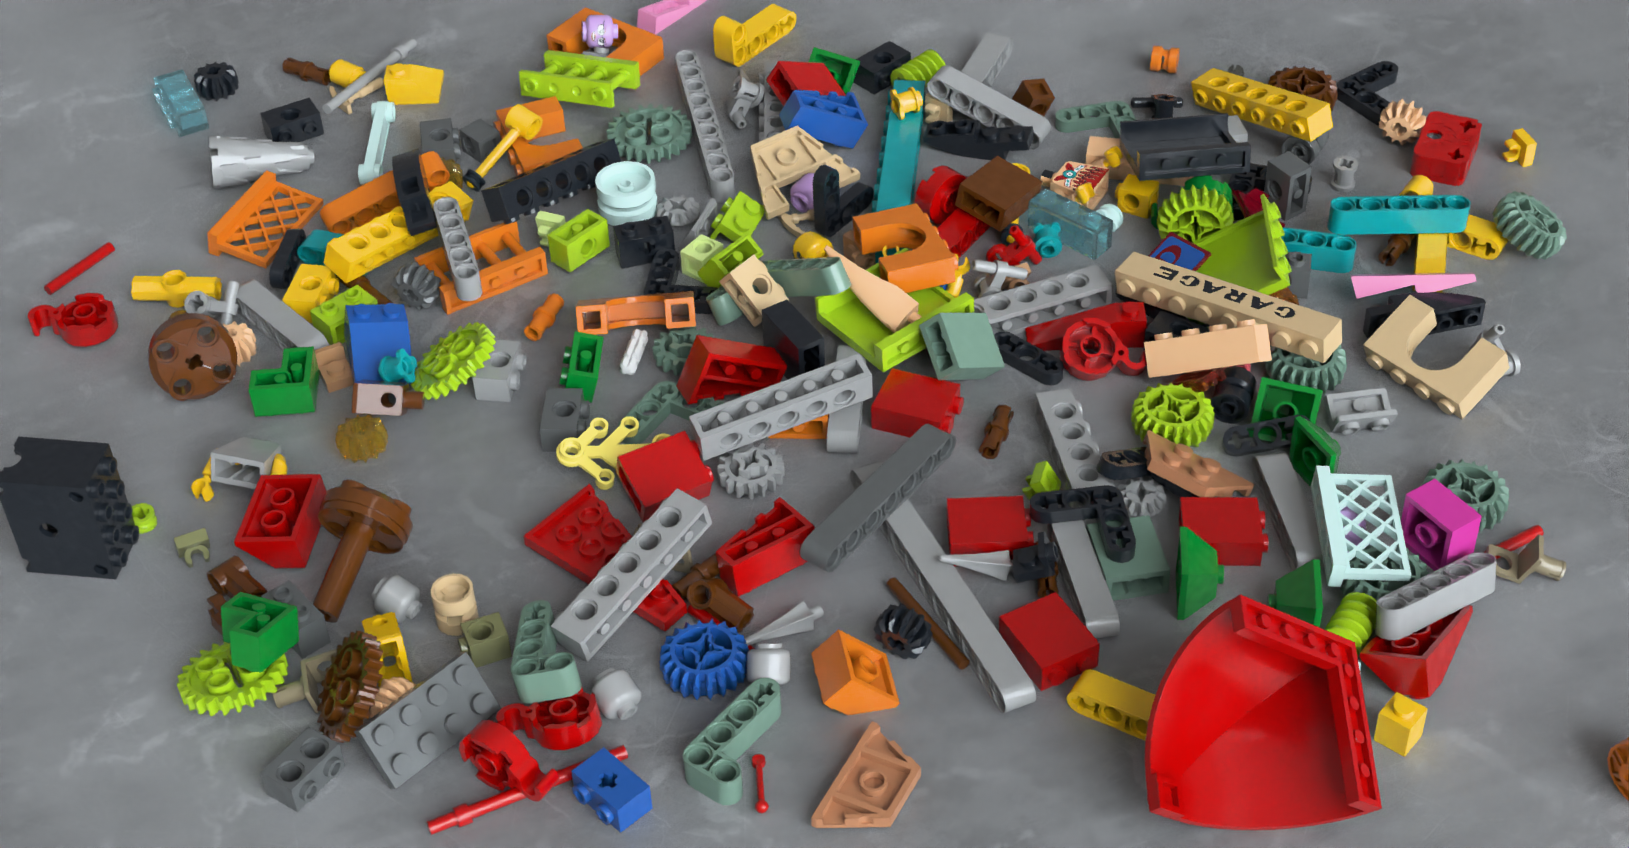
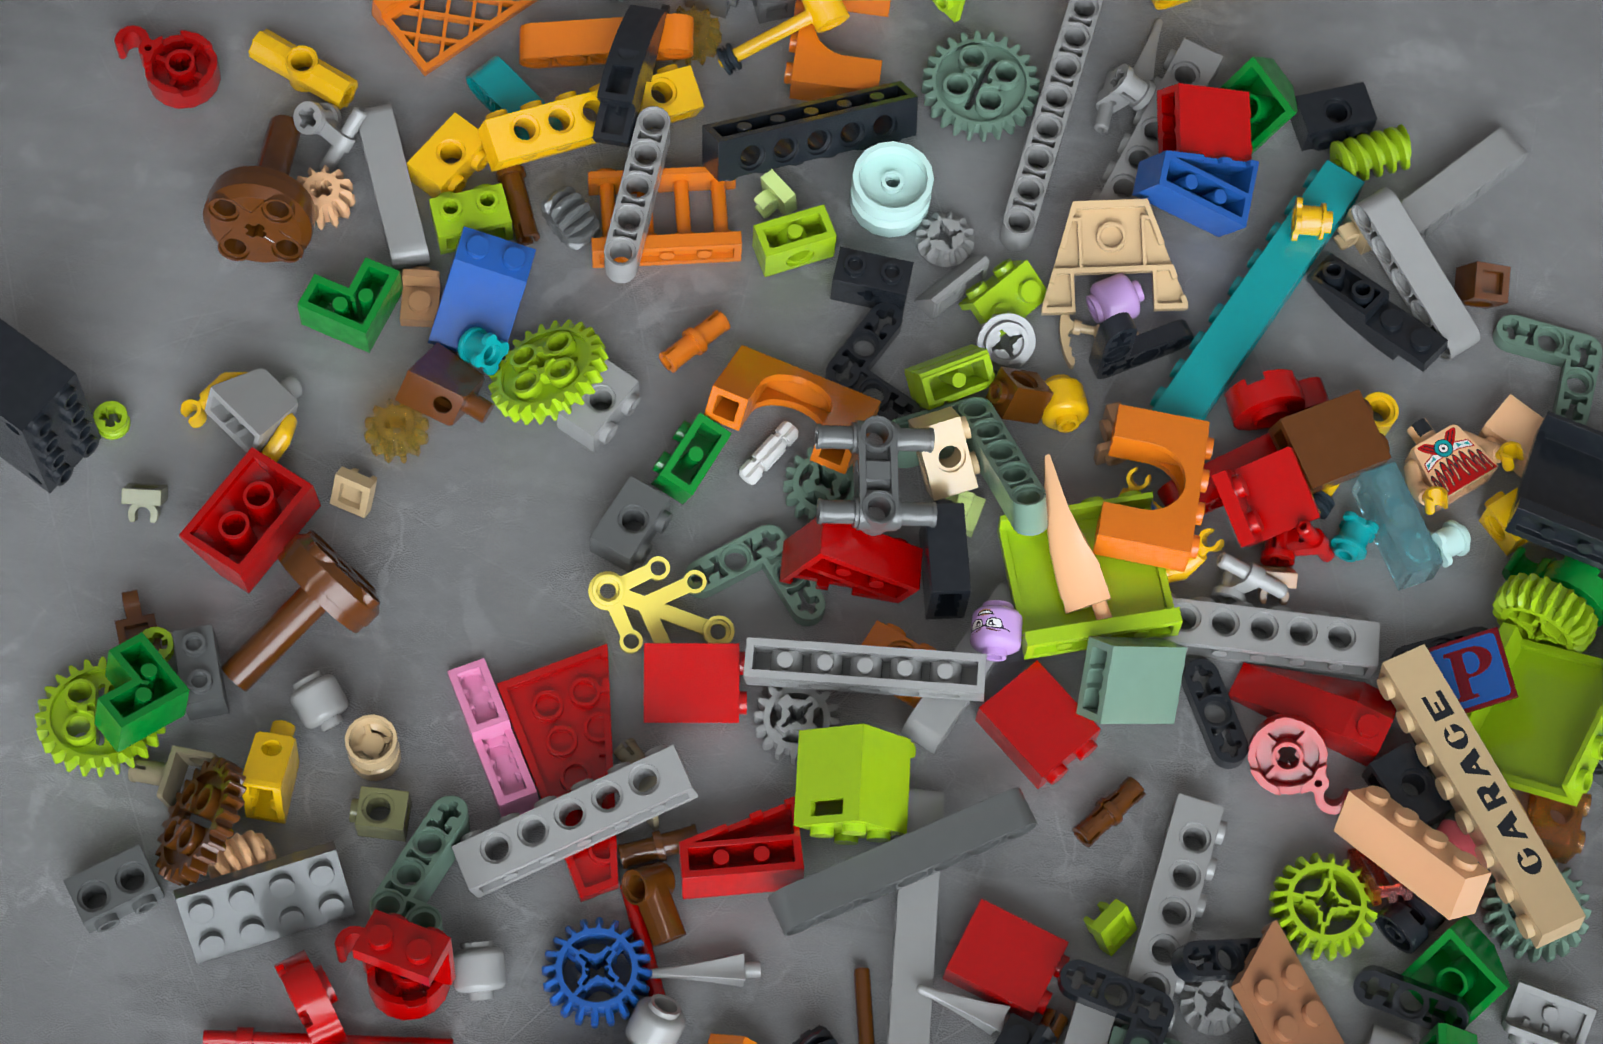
camera: 20 degrees right, 25 degrees up
reddish brown piece [207,555,267,598] -> none
black beam [269,228,306,289] -> none
yellowish green brick [680,234,724,283] -> none
none -> tan tile [330,466,377,518]
none -> red bracket [352,909,456,987]
none -> bright pink slope [447,658,539,818]
none -> lime container [794,723,916,845]
none -> dark grey piece [815,415,937,536]
none -> lavender head [970,600,1023,662]
none -> gear [975,311,1036,371]
none -> reddish brown brick [985,366,1054,424]
none -> red bracket [1212,447,1321,548]

